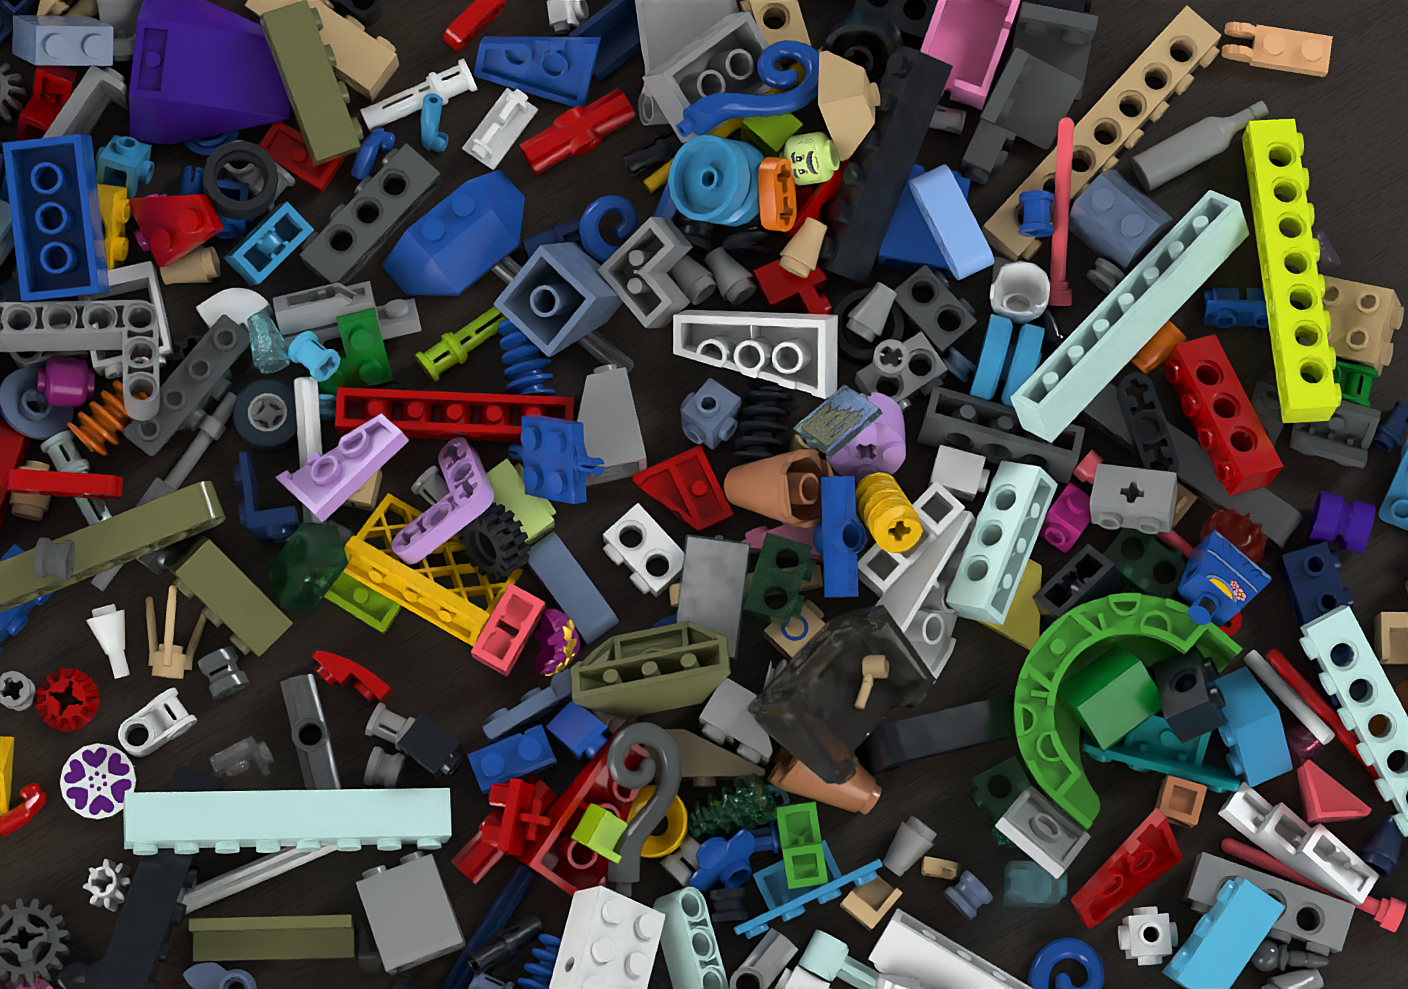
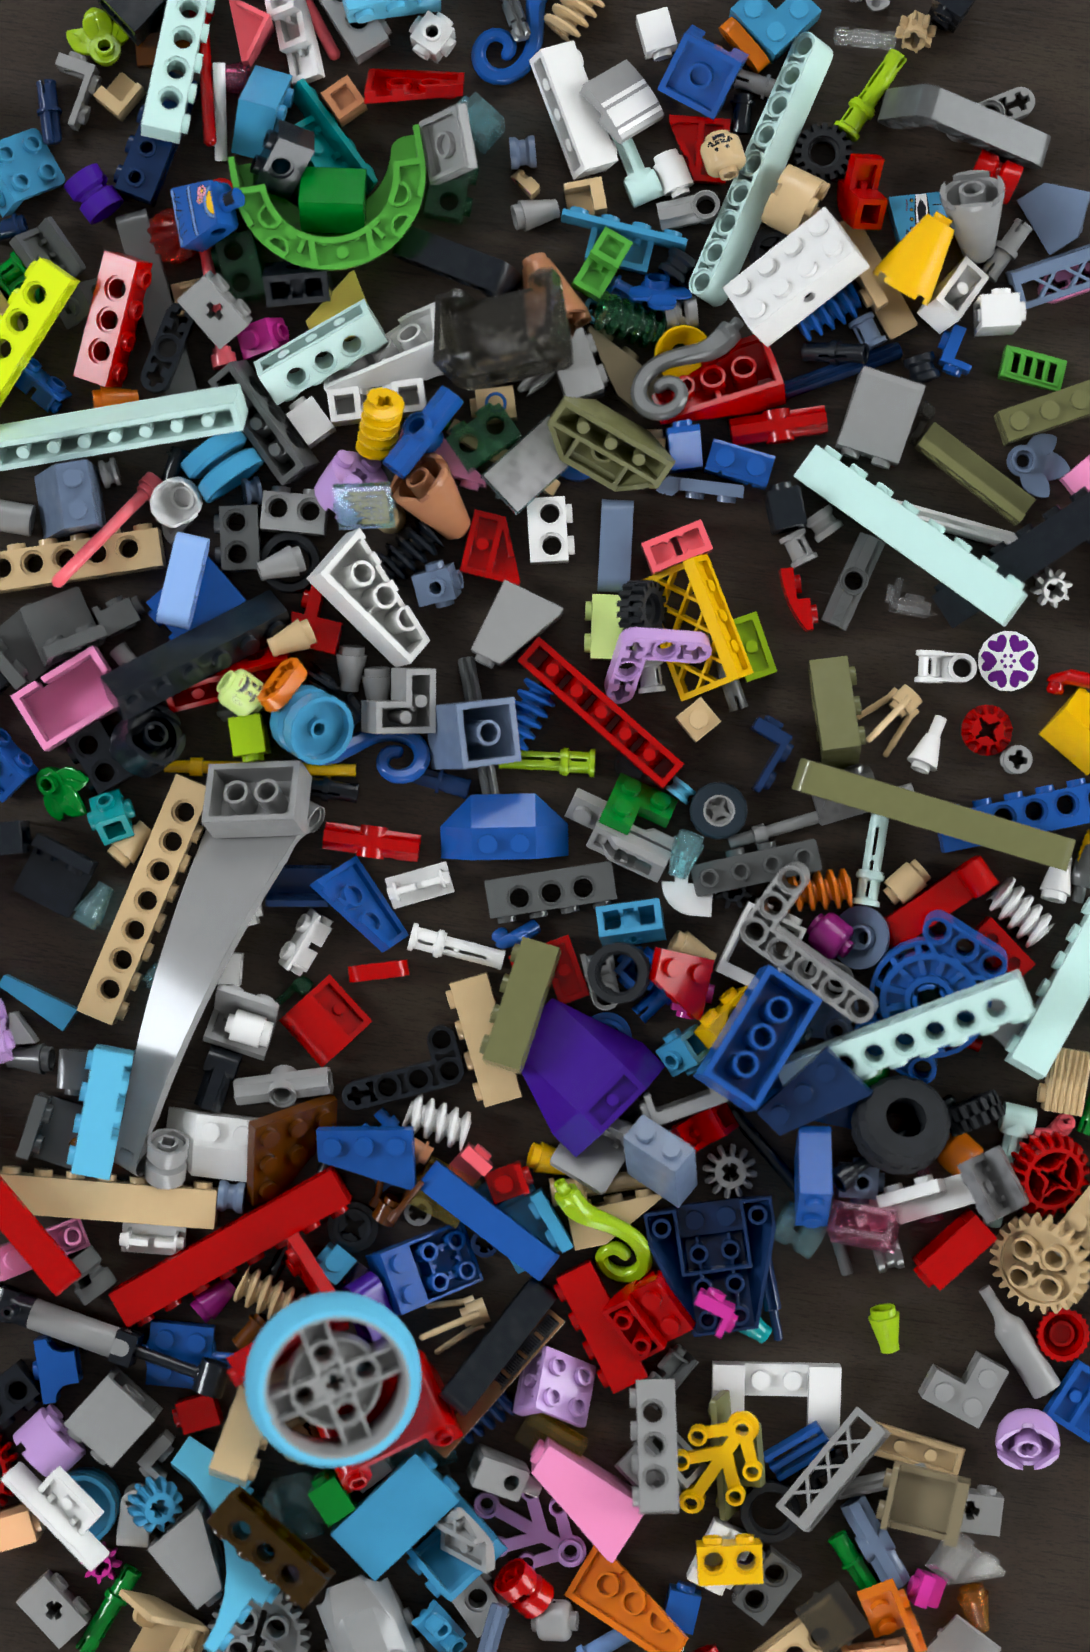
camera: 135 degrees left, 10 degrees up
red beam [6,469,123,500] -> none
dark grey wheel [34,537,75,581] -> none
dark grey wheel [197,646,250,699] -> none
clear green brick [267,522,349,611] -> none
lavender wing [275,413,409,523] -> none
medium azure bush [288,331,341,382] -> none
white axle [294,376,328,533] -> none
dark azure arm [420,94,449,153] -> none
red hips [481,778,551,857] -> none
blue plate [508,414,604,504] -> none
magenta hair [533,609,580,676] -> none
lime panel [571,803,628,864] -> none
blue plant [676,40,819,137] -> none
tan slope [818,51,881,161] -> none
tan hand [854,655,889,709] -> none
light grey bush [873,339,909,378] -> none
blue bush [1019,190,1054,237] -> none

